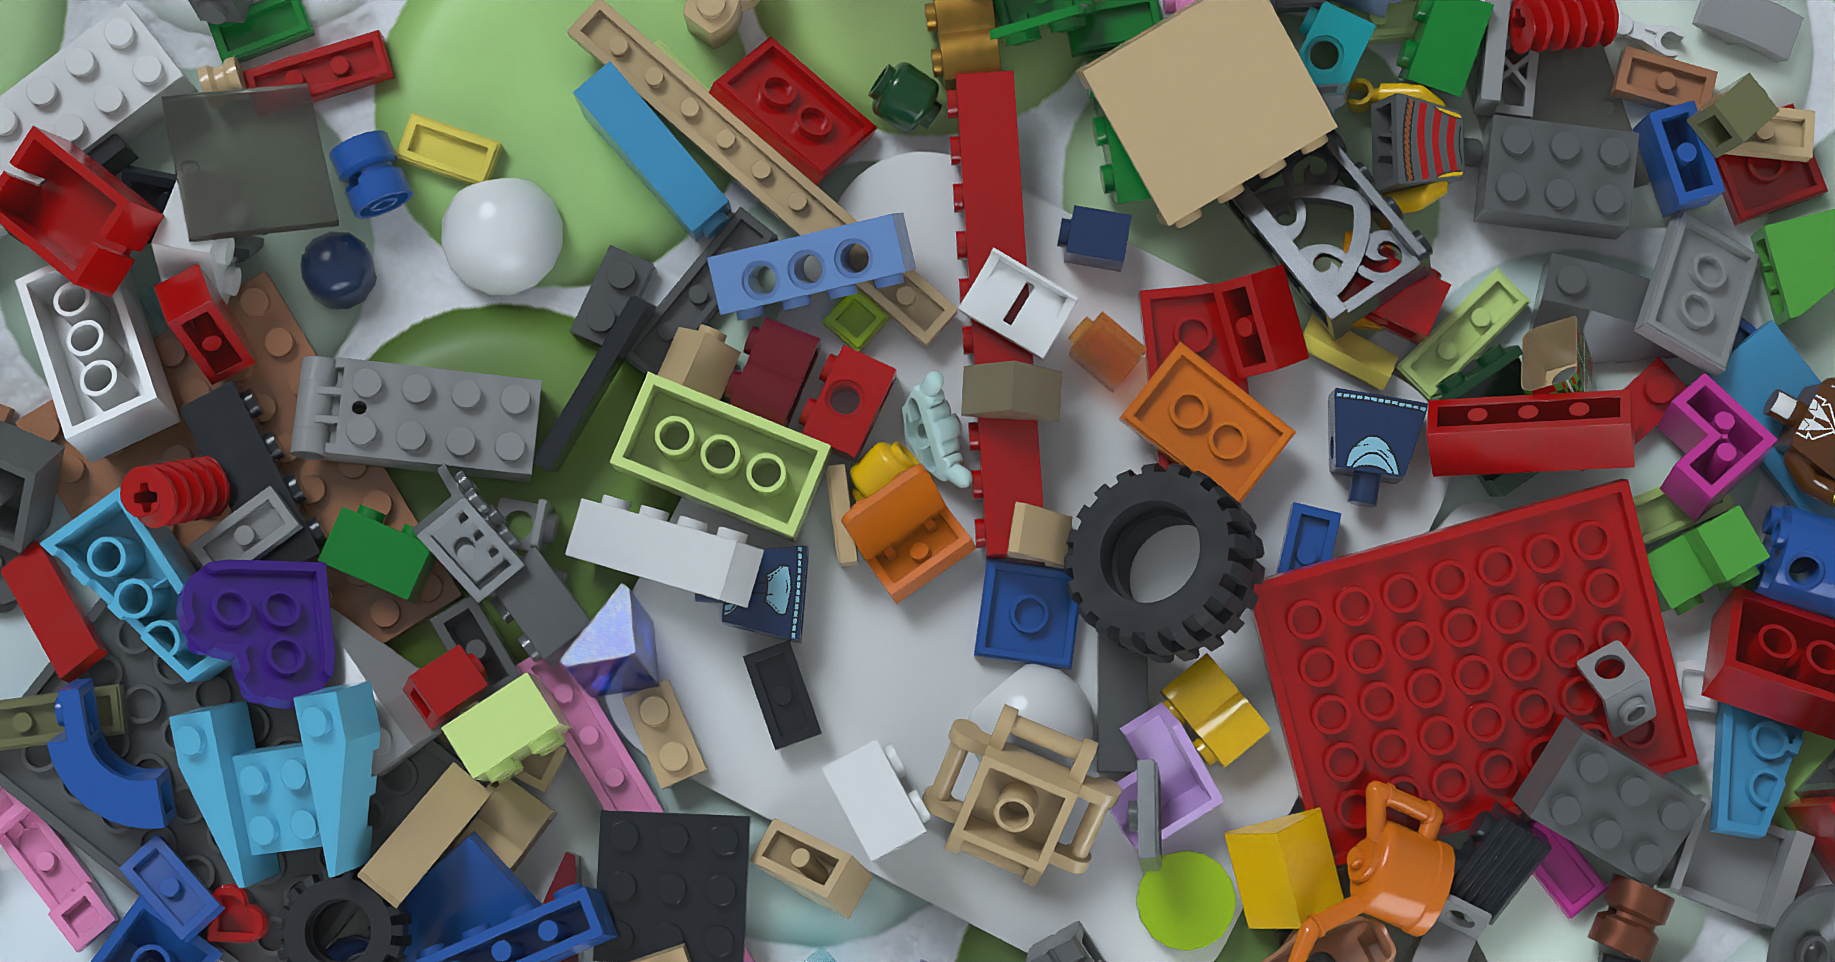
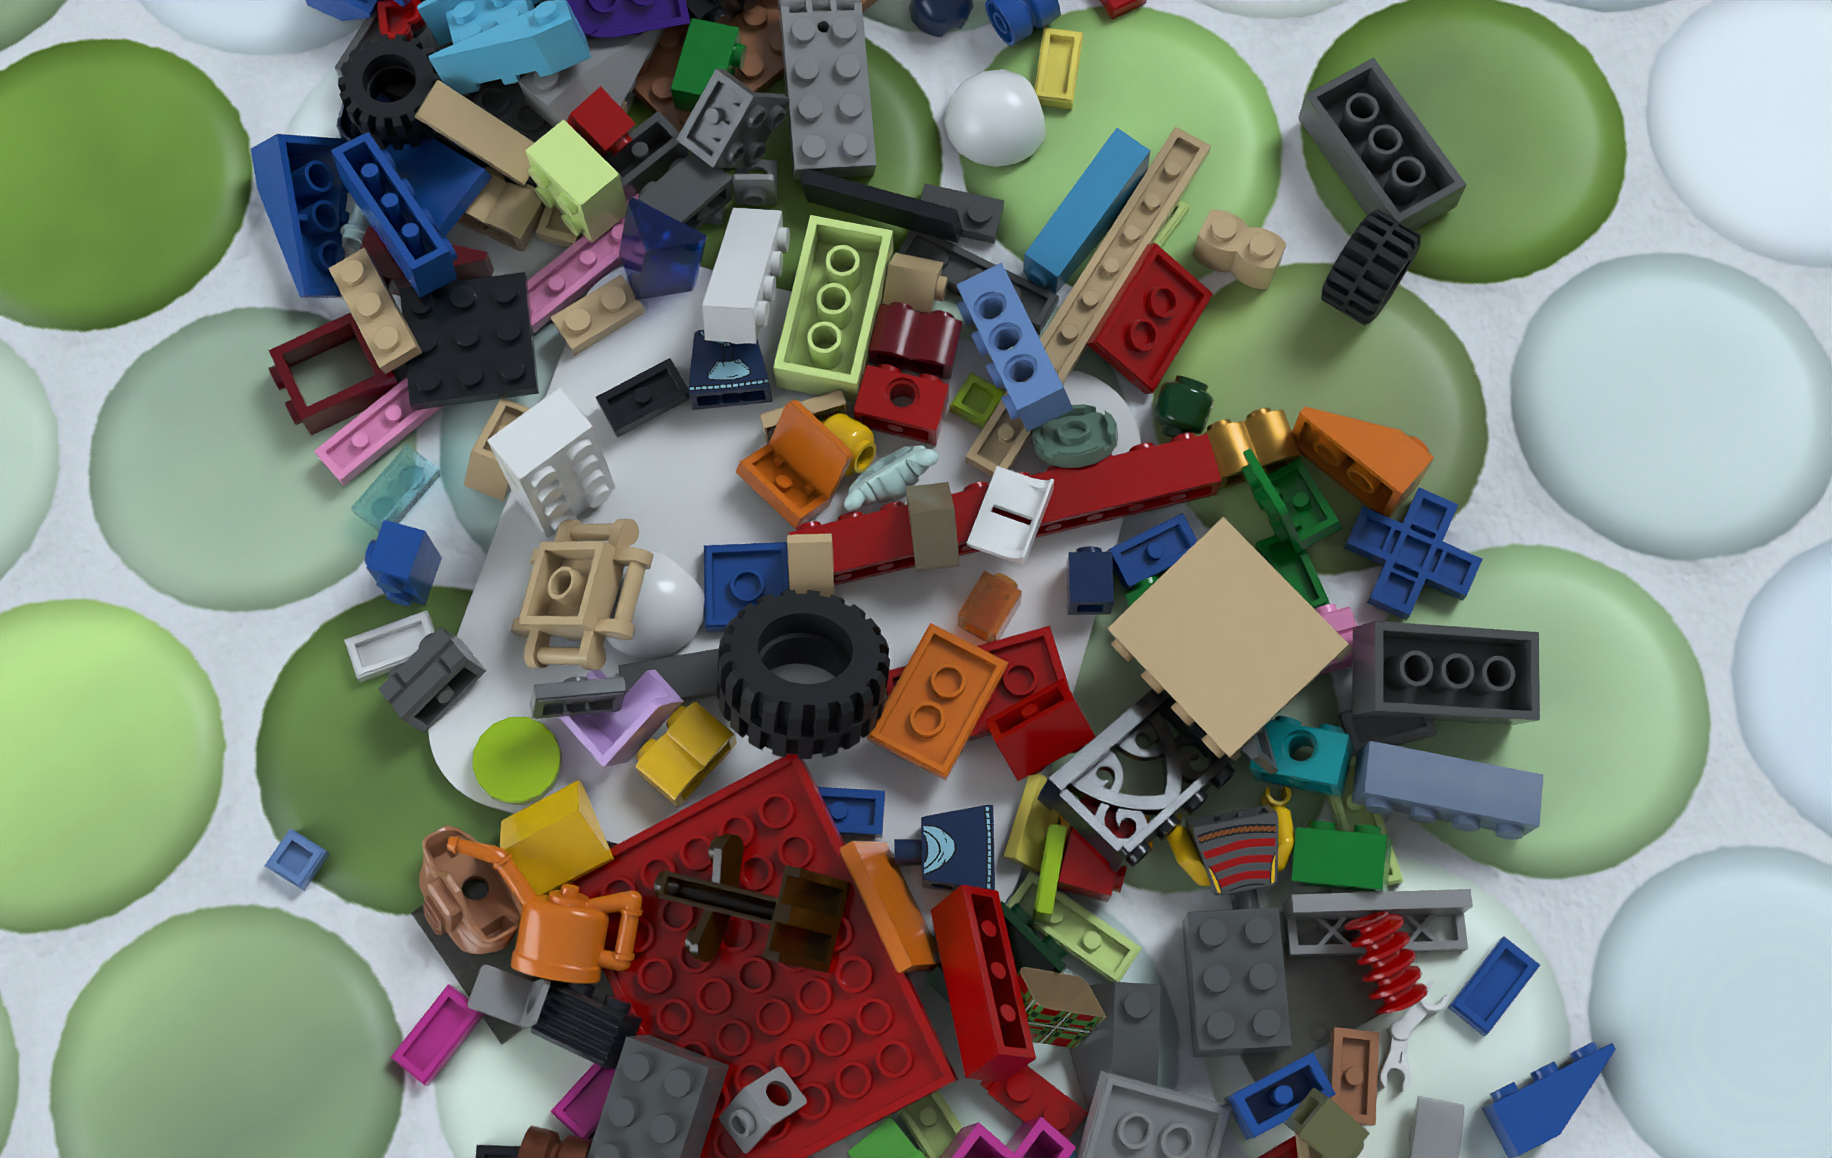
camera: 80 degrees right, 10 degrees down
none -> dark brown piece [654,833,850,973]
none -> orange tile [839,841,942,973]
none -> sand green tile [1032,404,1118,468]
none -> lime tile [1032,824,1067,923]
none -> blue plate [1106,513,1197,590]

